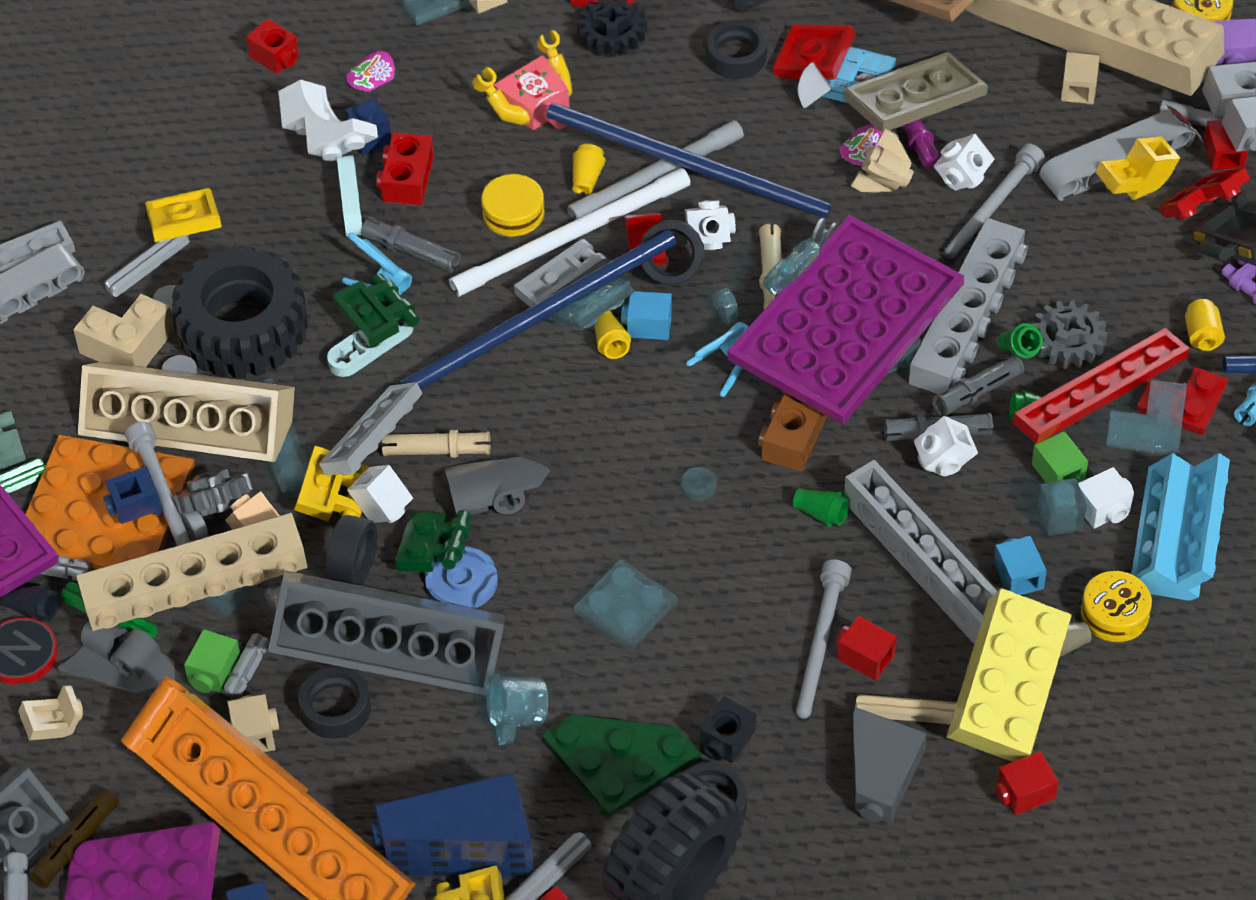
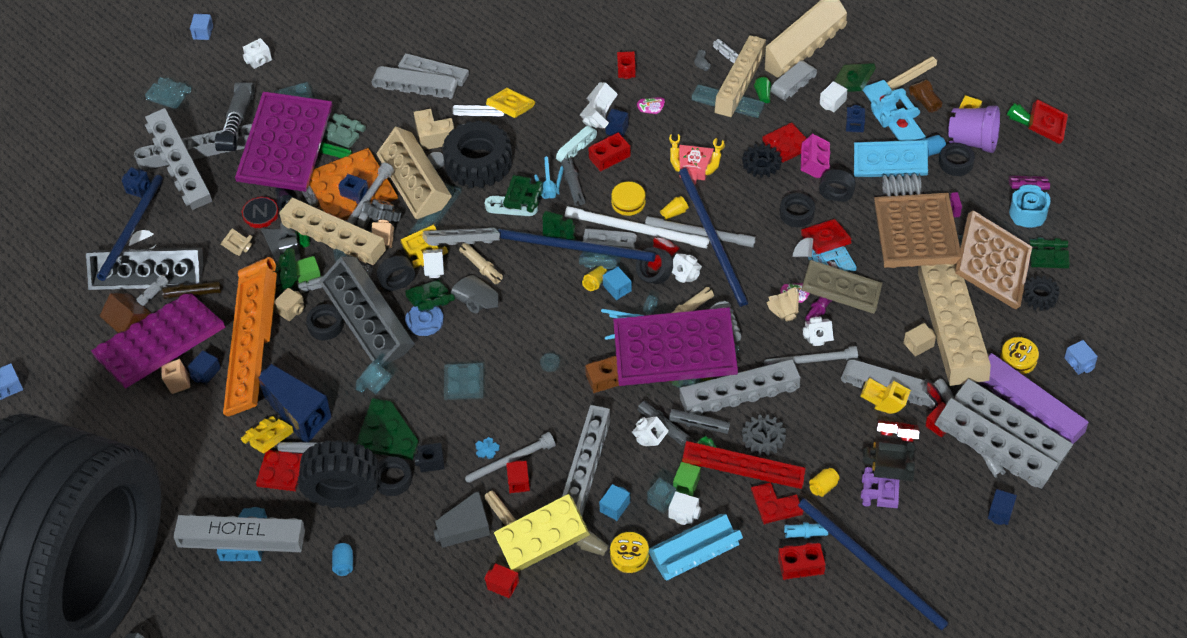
camera: 50 degrees right, 0 degrees up
clear light blue tile [763,238,822,294] -> none
green cone [793,488,849,527] -> none
green cone [998,323,1043,358] -> none
clear light blue plate [1106,380,1187,456] -> none
none -> dark green plate [273,248,298,296]
none -> dark azure plant [475,437,500,459]
none -> dark green plate [542,211,575,240]

